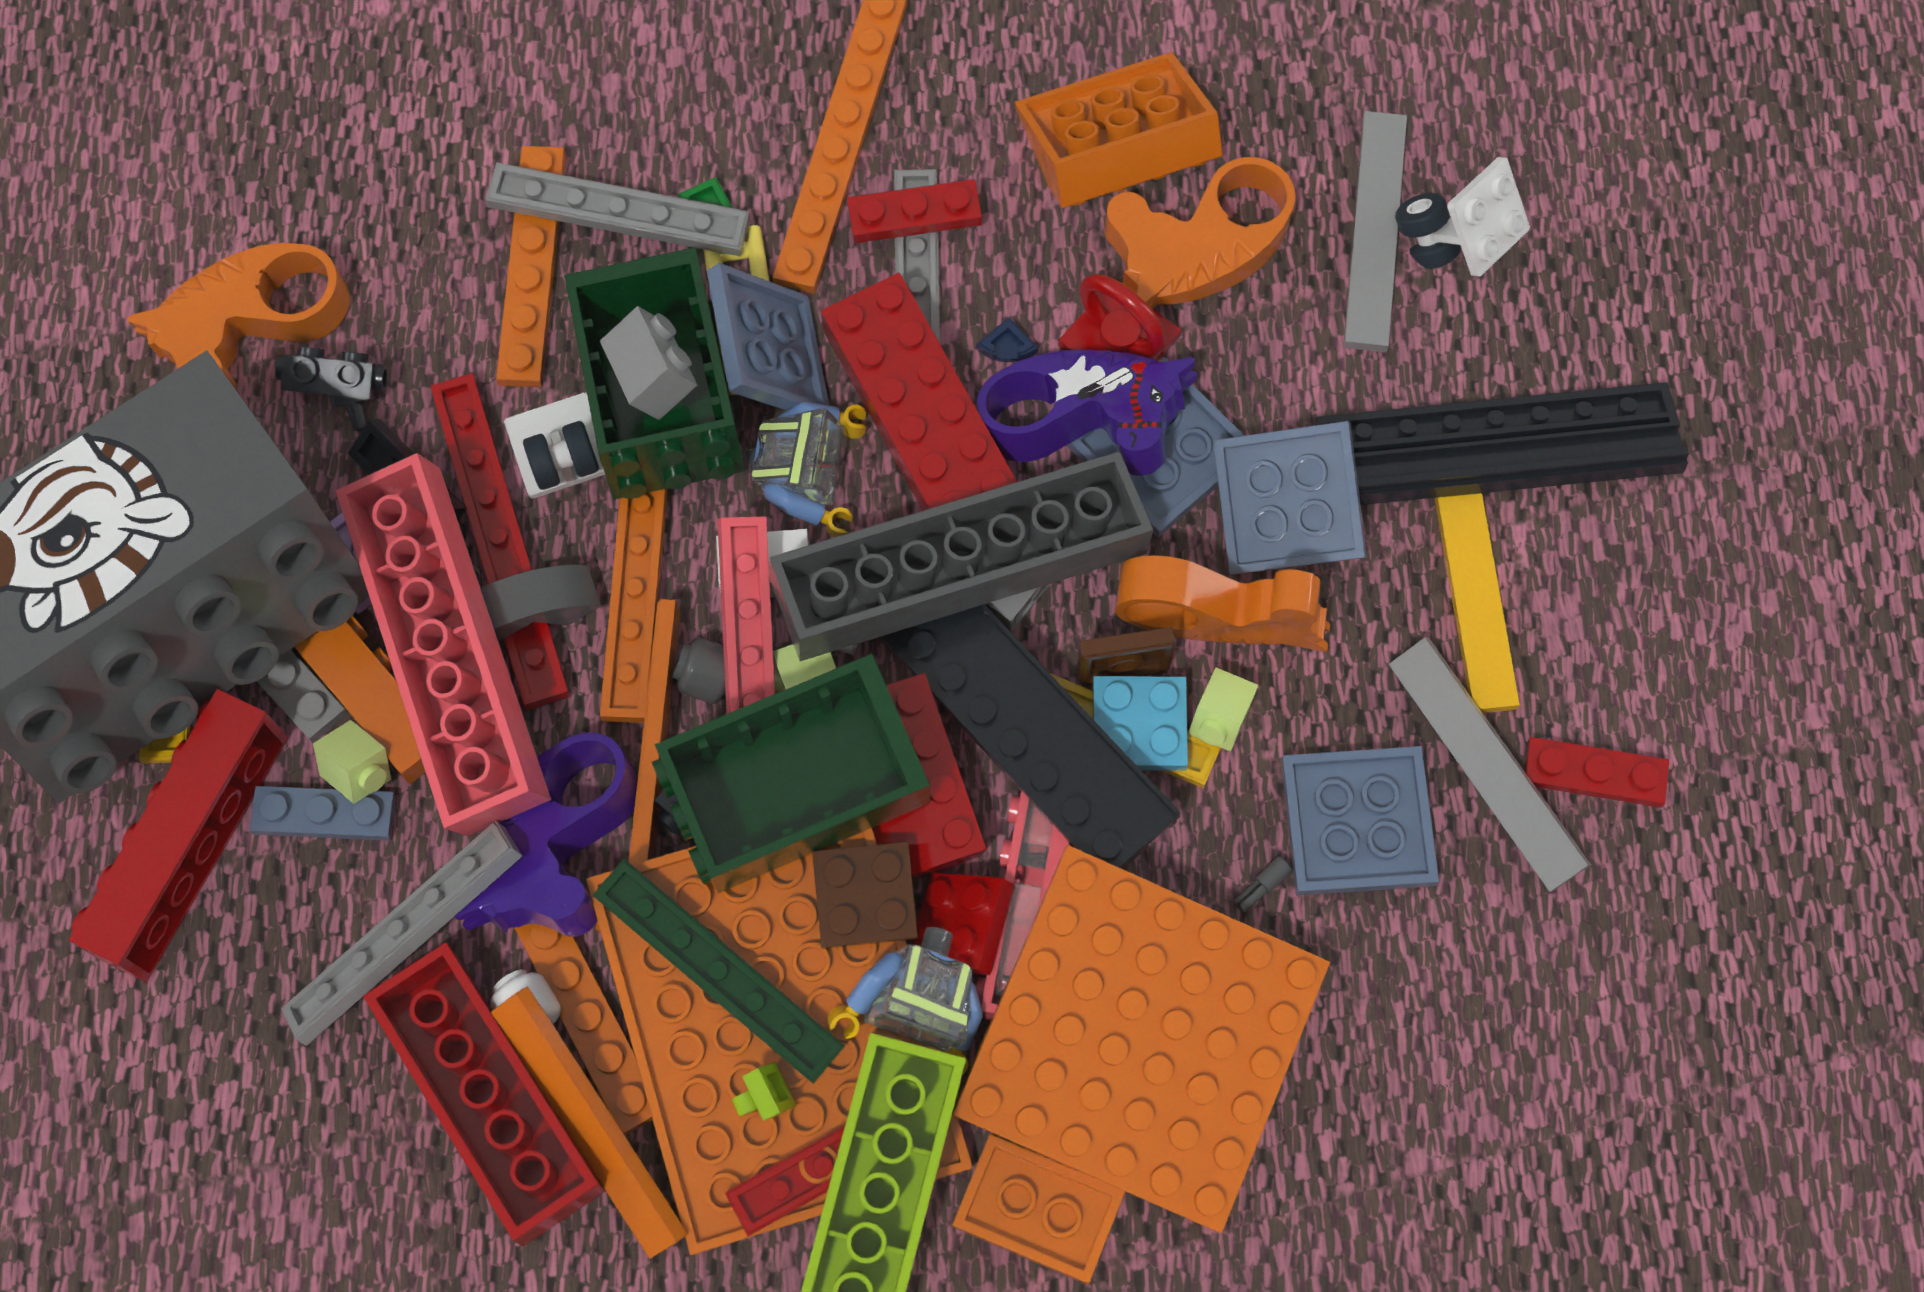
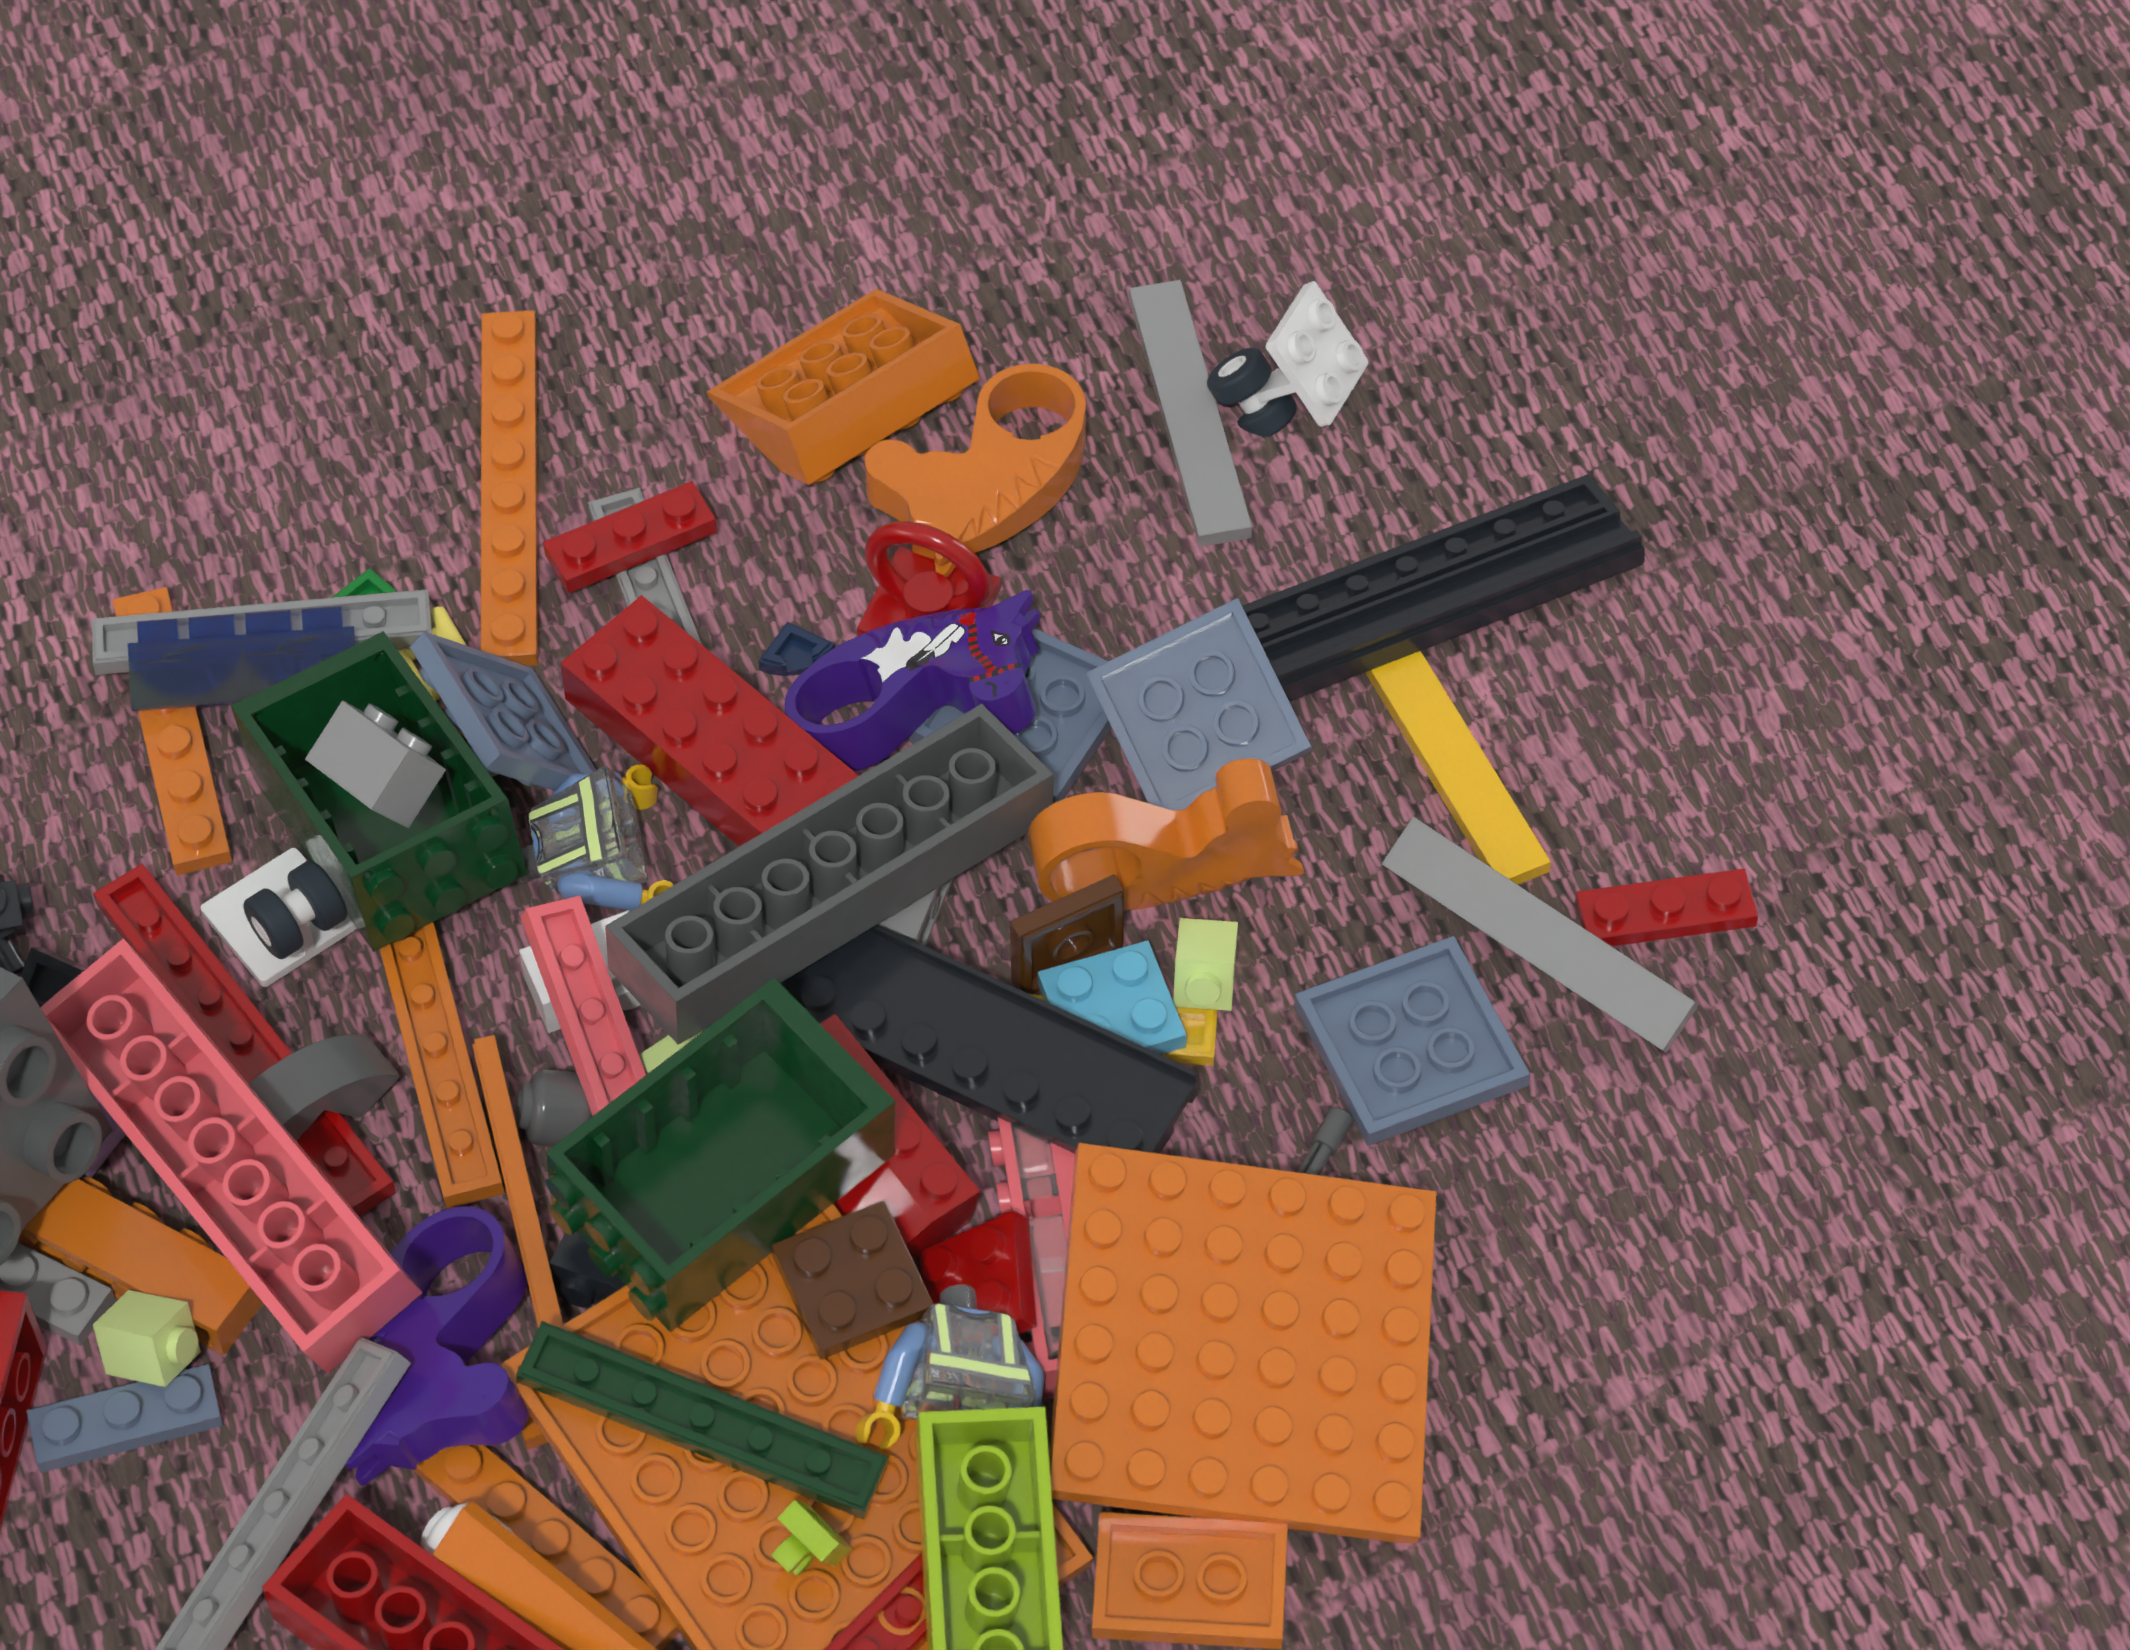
camera: 20 degrees left, 15 degrees down
none -> clear blue windscreen [127,606,356,711]

